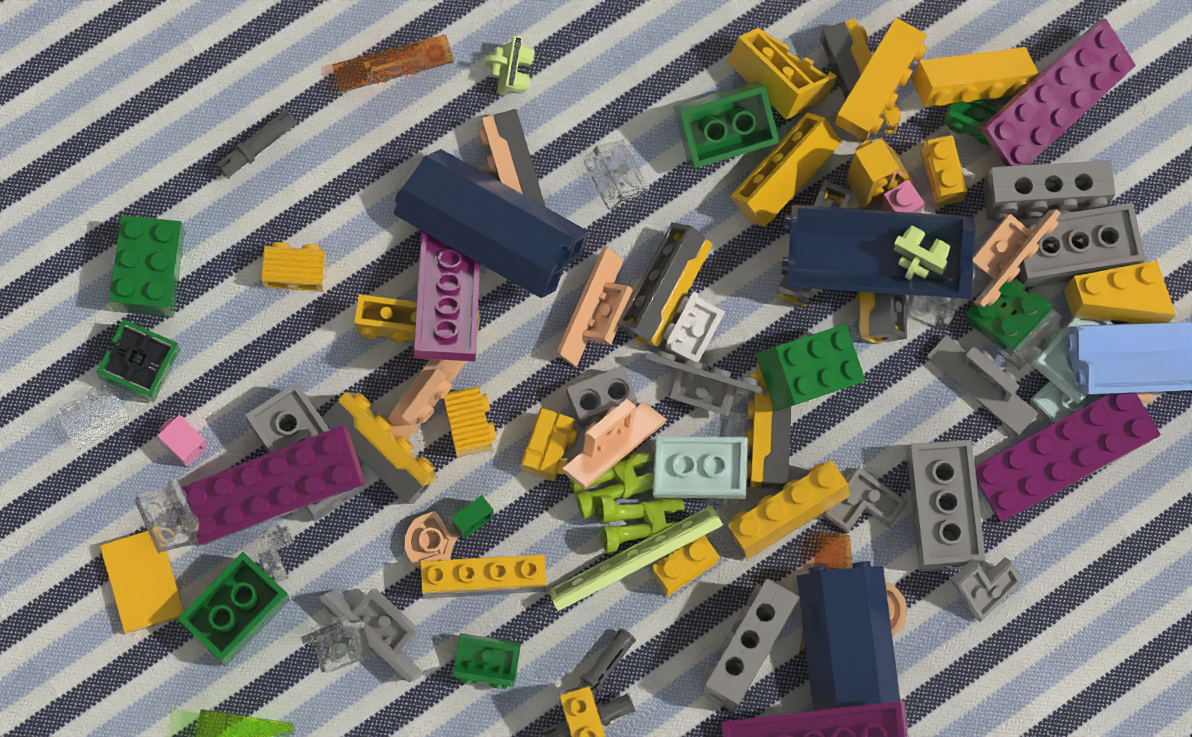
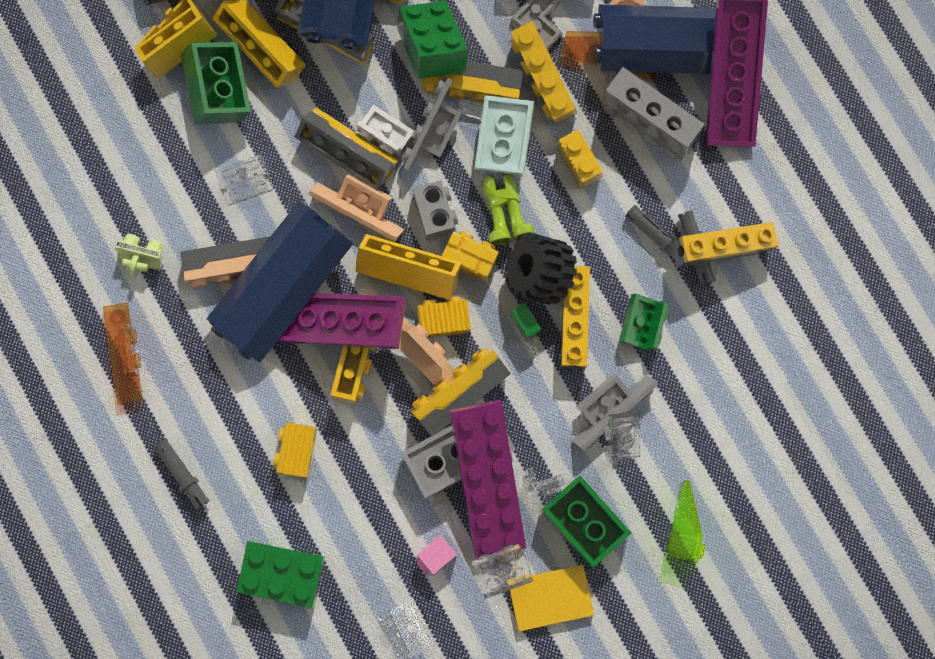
camera: 85 degrees left, 5 degrees up
piece [96,319,180,403] -> none
light nougat animal [404,511,458,567] -> none
yellowish green tile [548,506,723,611] -> none
light nougat bracket [562,399,666,489] -> none
lime piece [598,495,684,553] -> none
none -> yellow brick [355,234,462,300]
none -> black wheel [505,233,577,305]

